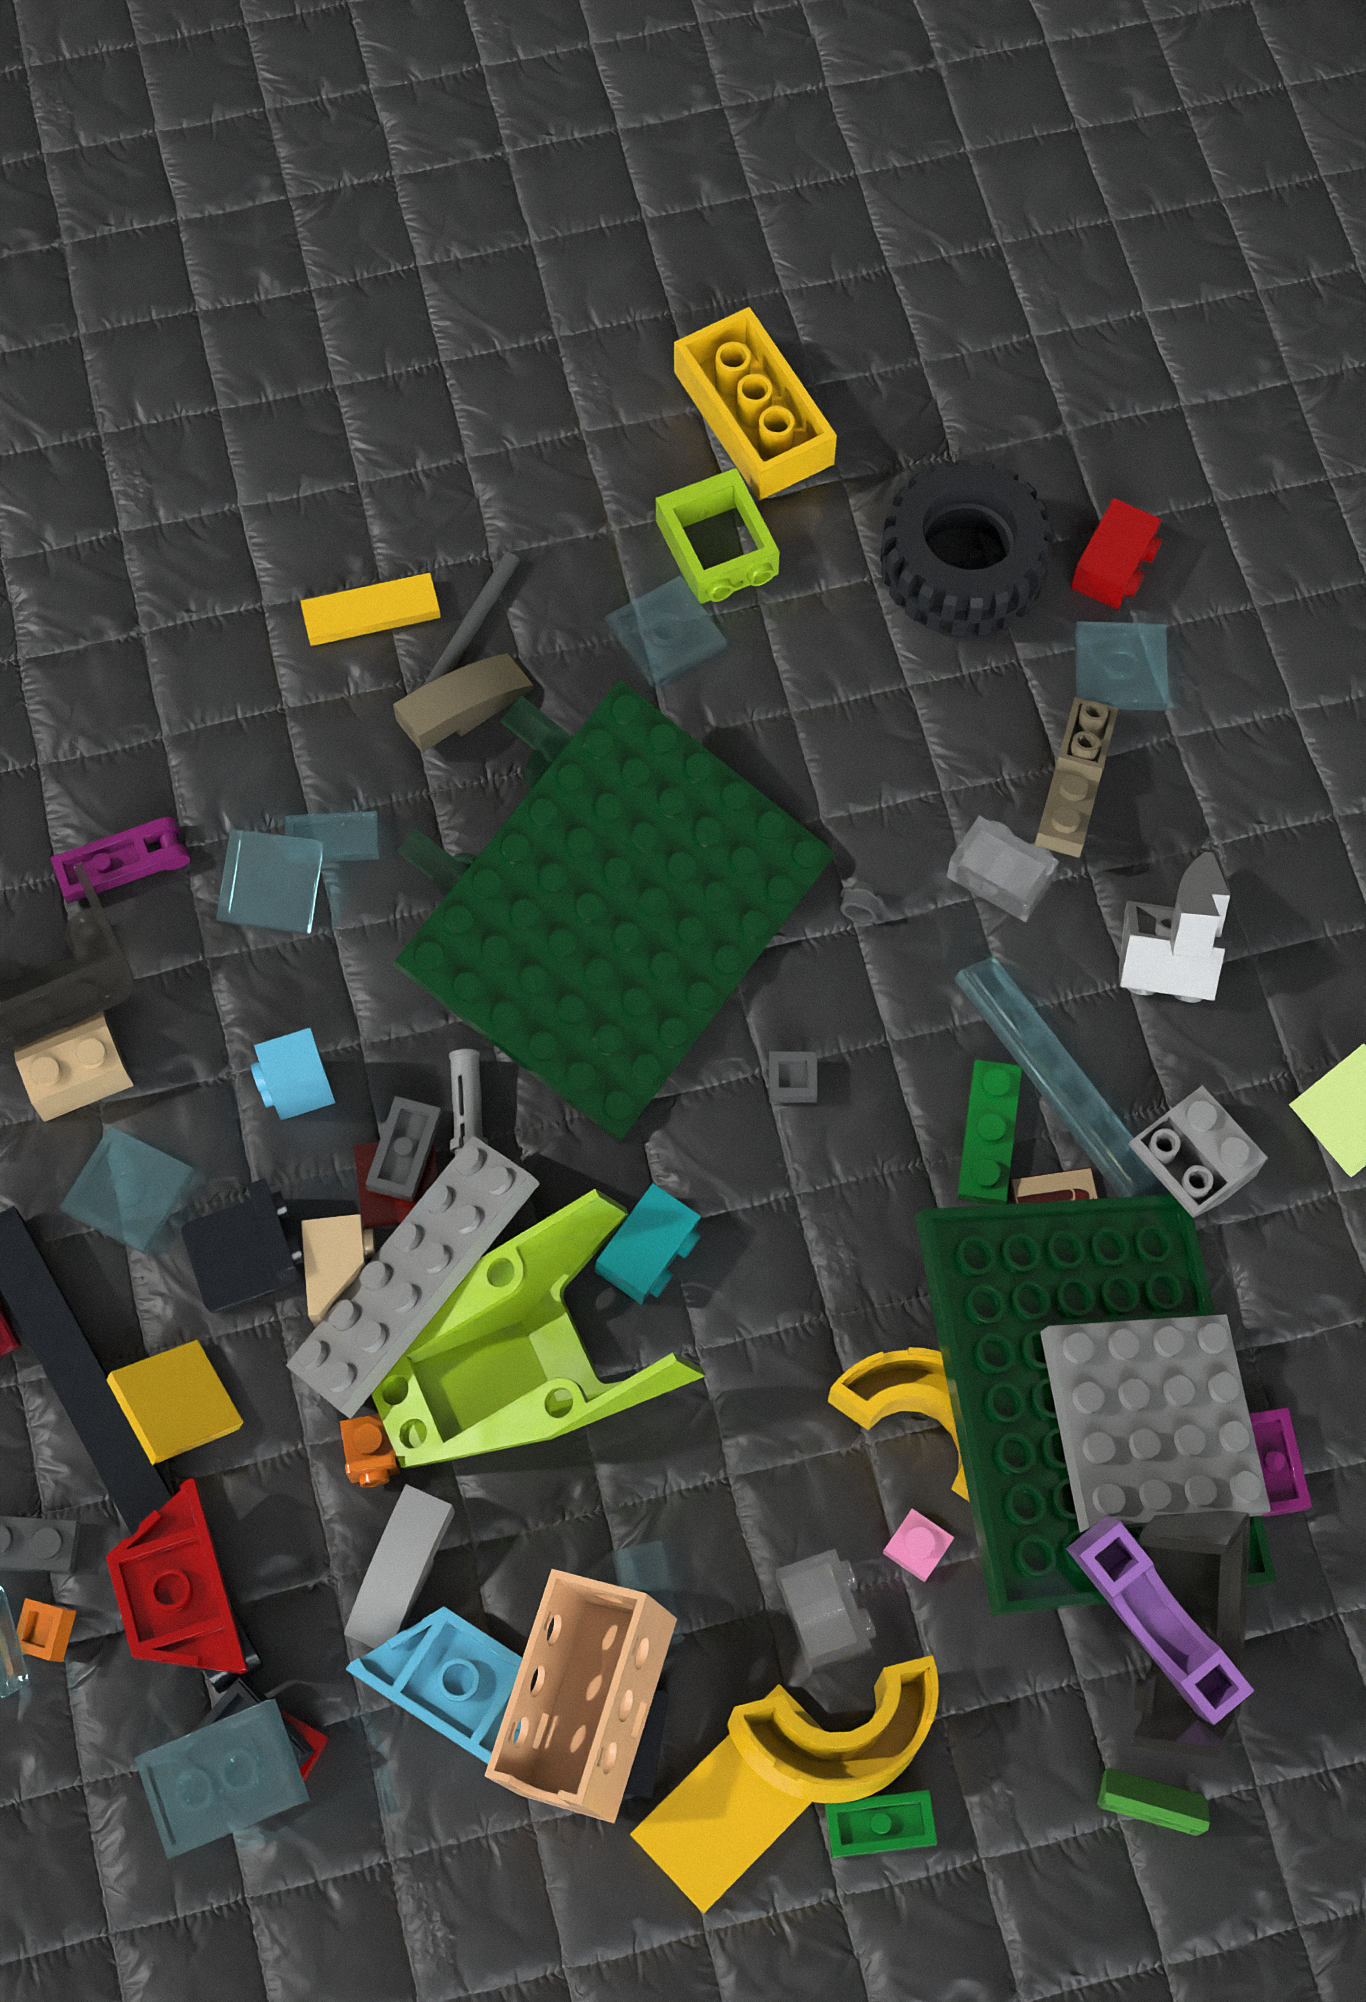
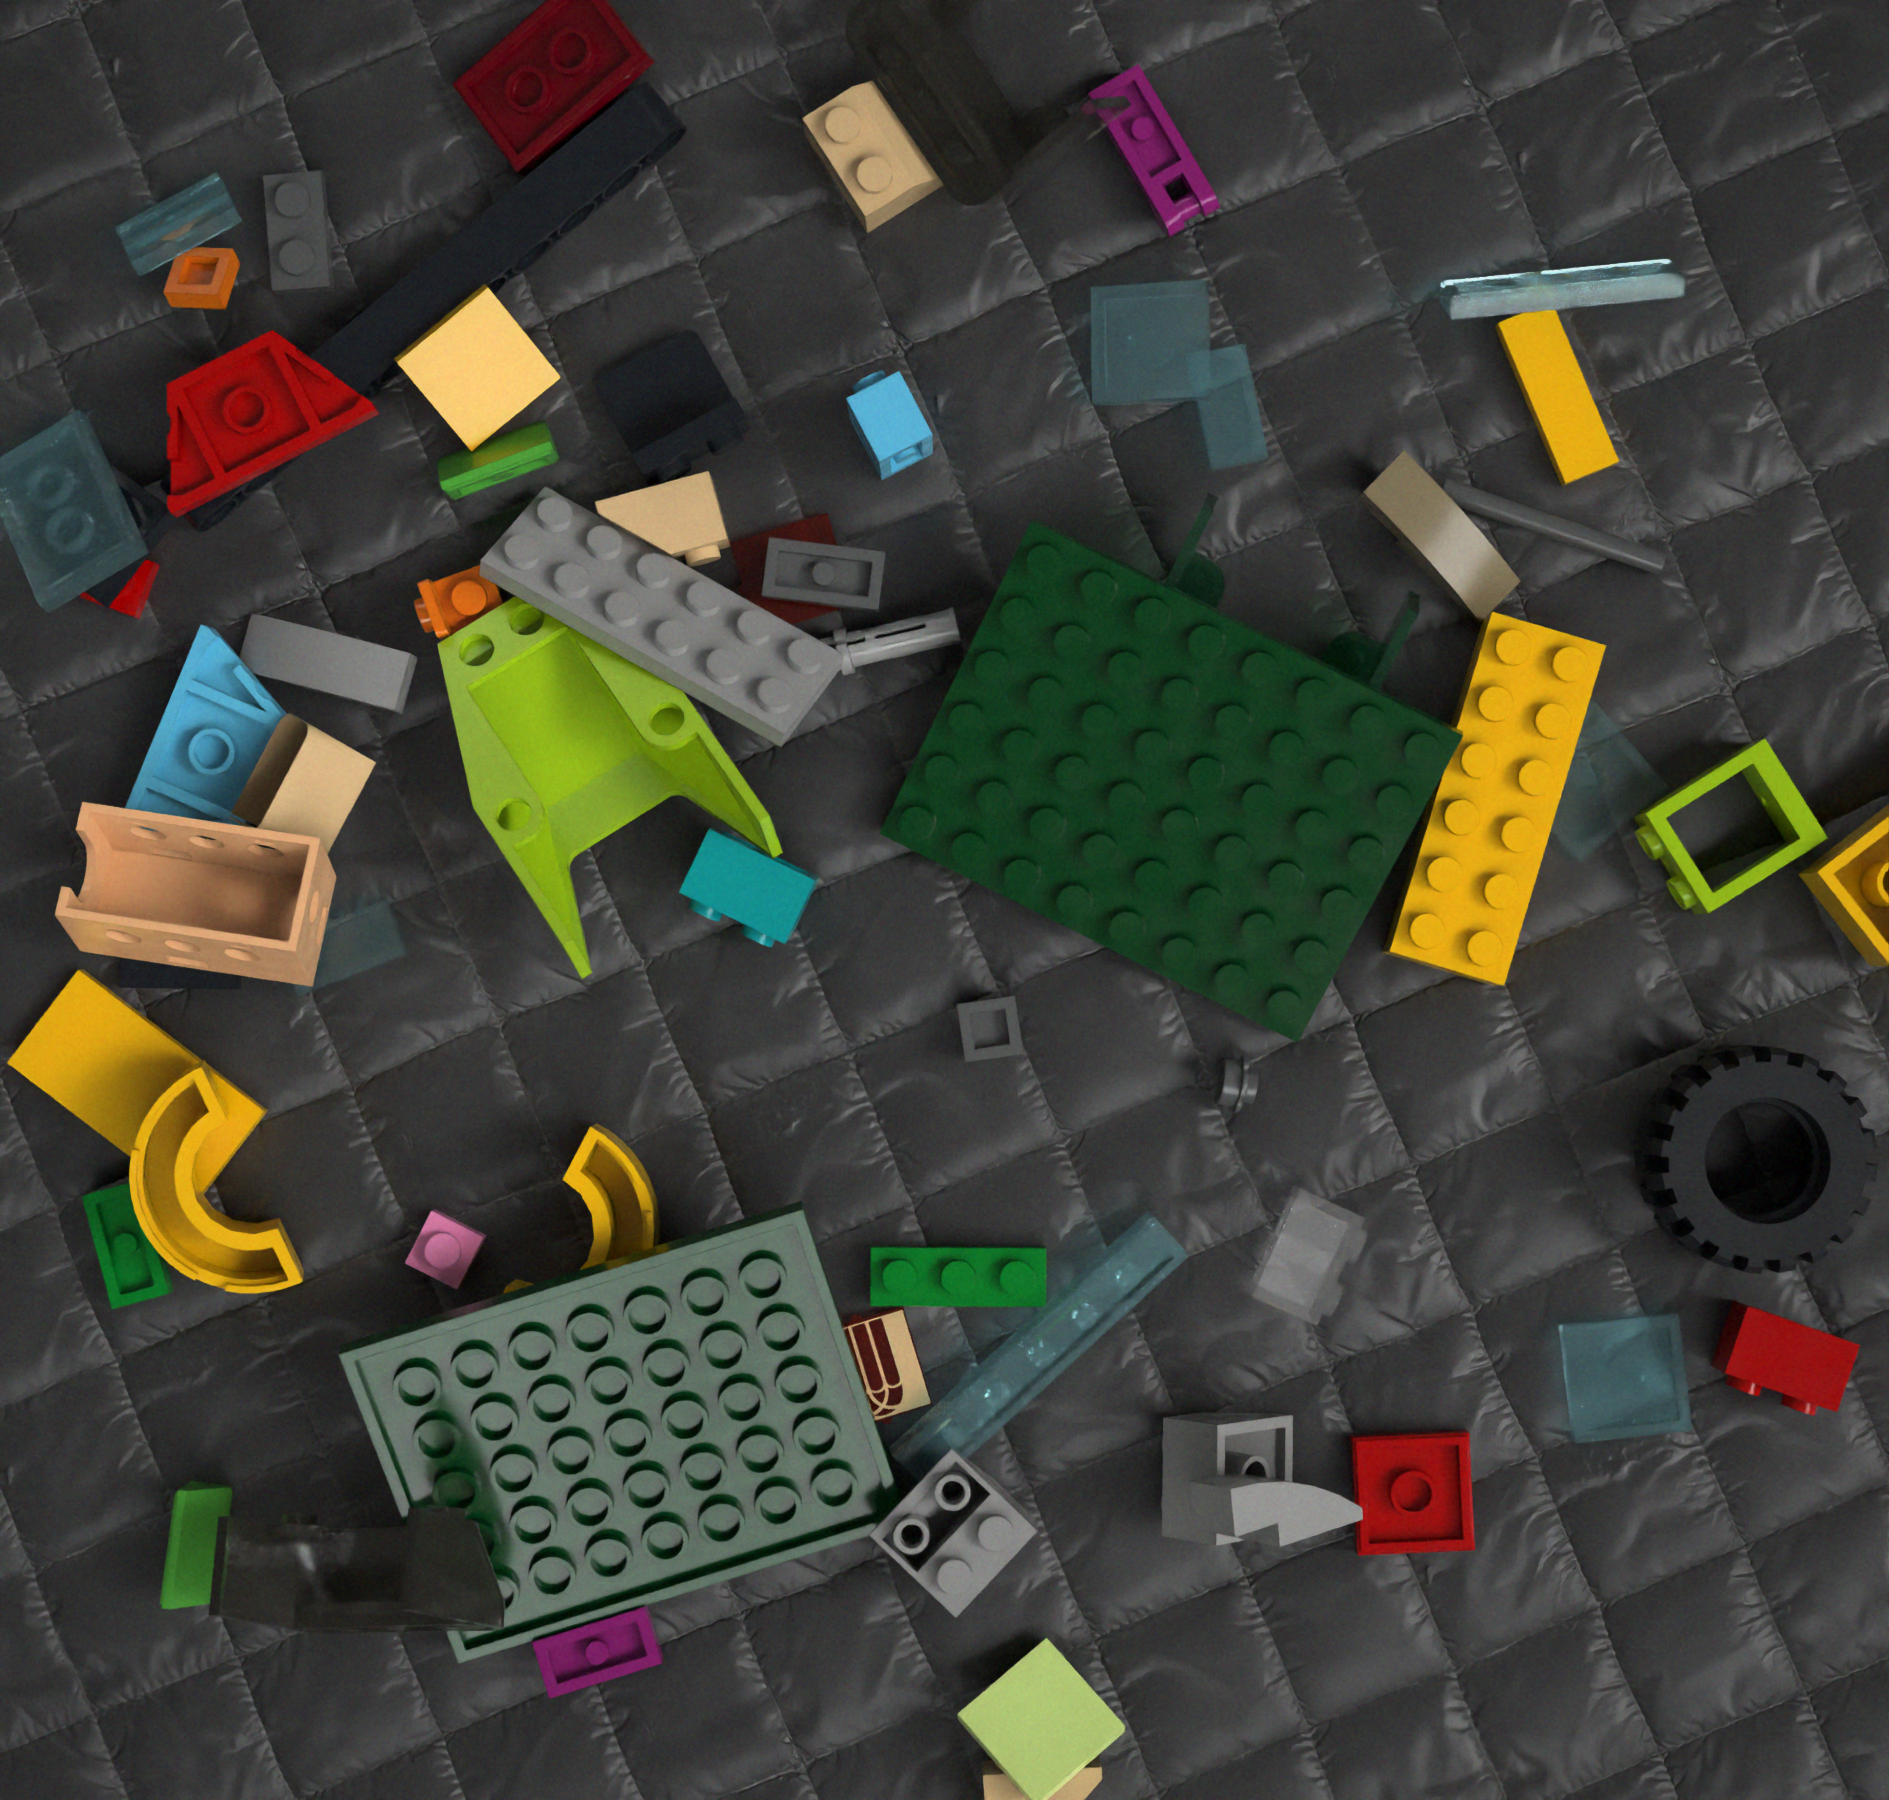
camera: 80 degrees right, 20 degrees up
clear light blue tile [59,1126,195,1255] -> none
clear brick [776,1549,876,1675] -> none
dark tan slope [1034,697,1119,858] -> none
light grey plate [1040,1314,1271,1533] -> none
medium lavender arch [1066,1516,1254,1725] -> none
none -> tan piece [230,714,376,855]
none -> bright green slope [437,420,560,500]
none -> red tile [1350,1430,1475,1556]
none -> yellow brick [1383,612,1606,986]
none -> clear light blue tile [1440,259,1685,320]

